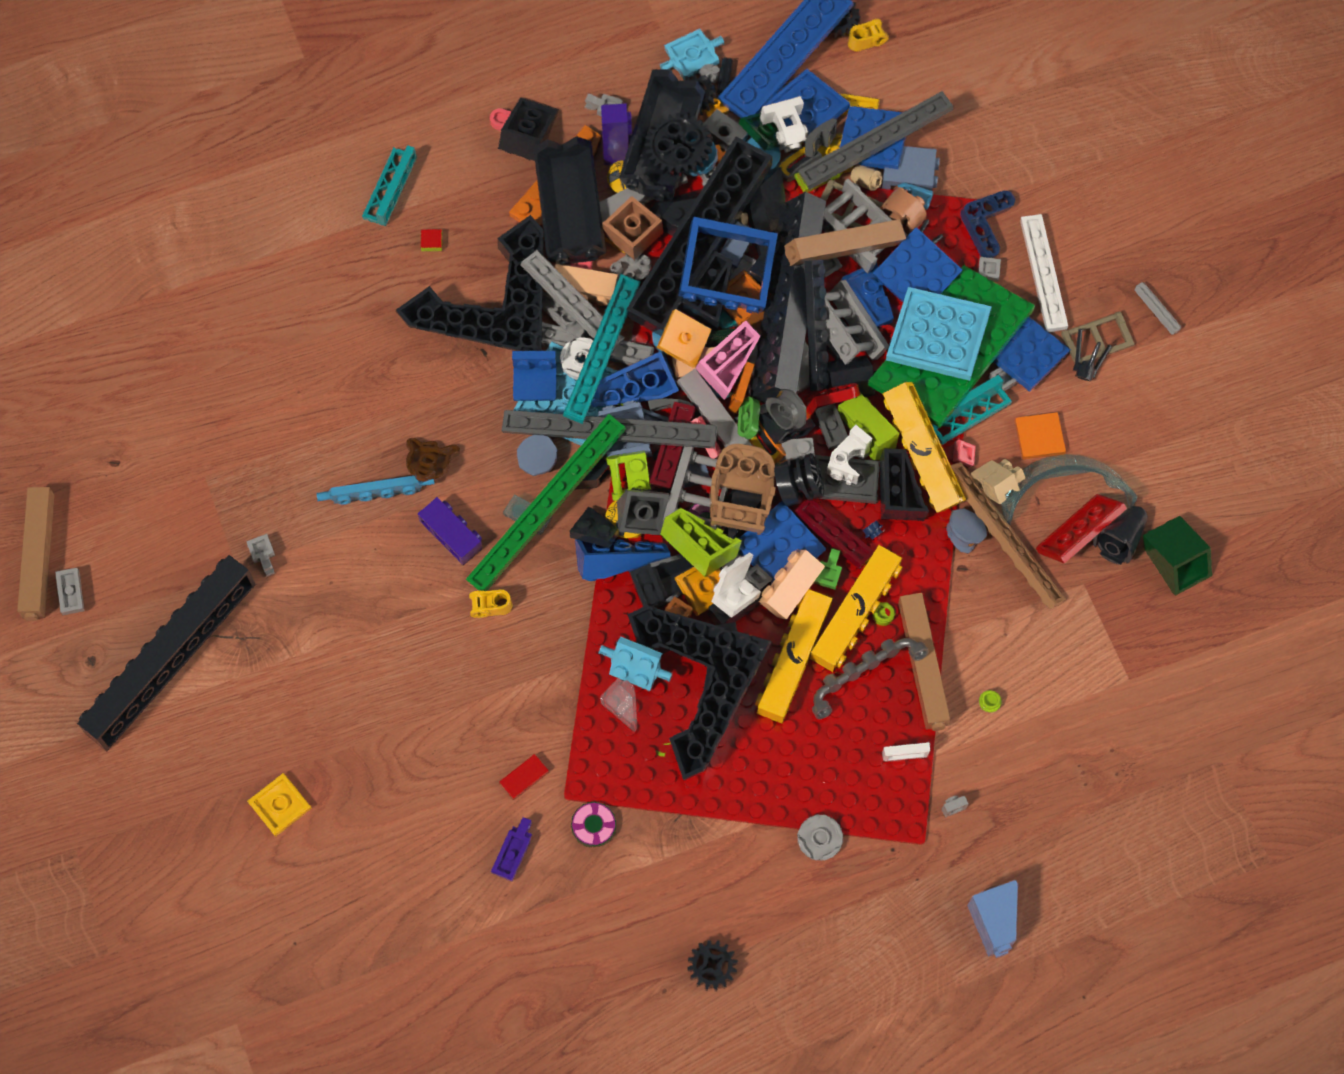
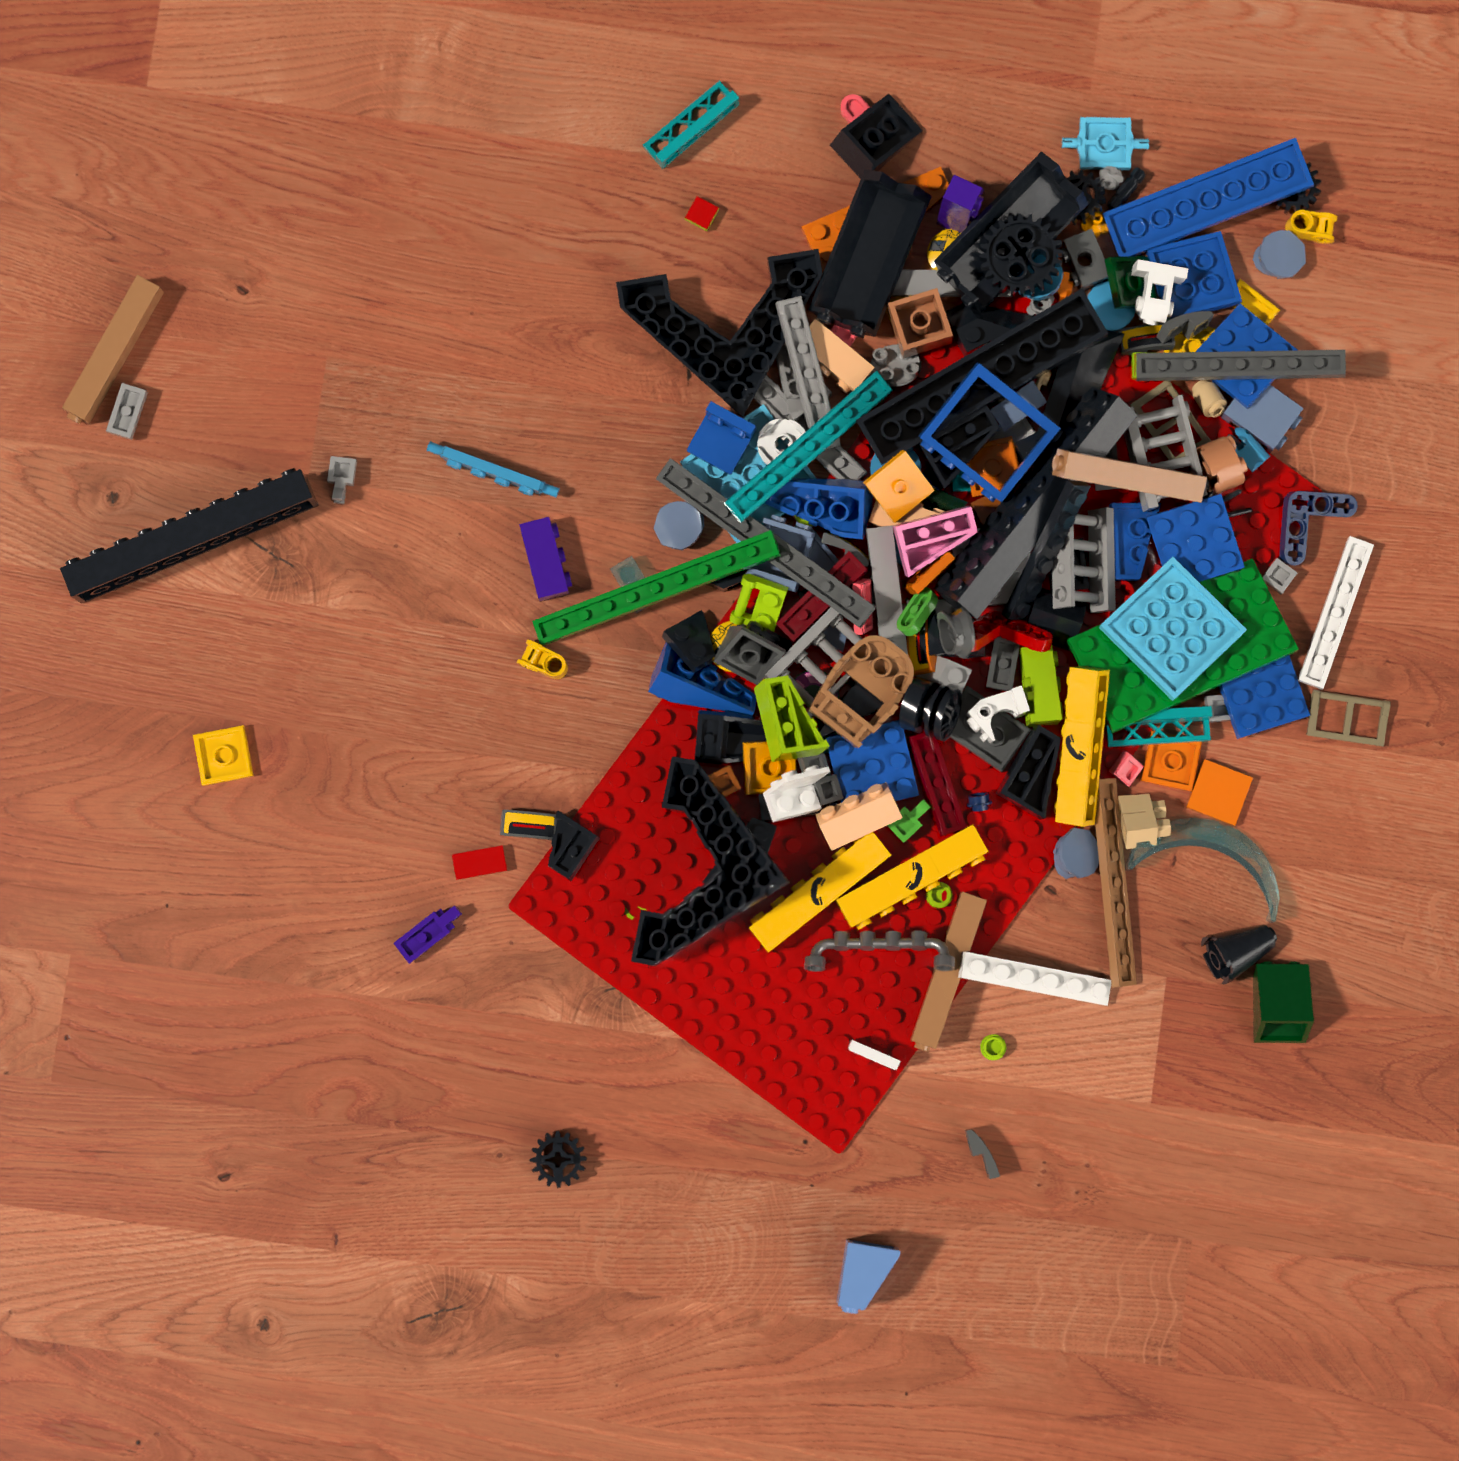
camera: 30 degrees right, 15 degrees up
reddish brown tile [406,438,460,482] -> none
tile [571,802,617,848] -> none
light grey plate [585,93,623,116] -> none
medium azure plate [599,637,673,691] -> none
clear slope [600,678,637,732] -> none
light grey tile [798,815,843,860] -> none
light grey plate [942,795,968,818] -> none
red tile [1036,494,1127,564] -> none
black plant [1073,329,1112,382] -> none
light grey axle [1135,282,1181,335] -> none
none -> slope [500,809,557,841]
none -> black wing [548,811,600,881]
none -> white plate [958,952,1111,1006]
none -> dark grey slope [965,1129,1000,1179]
none -> orange tile [1140,731,1202,792]
none -> sand blue hat [1252,230,1306,279]

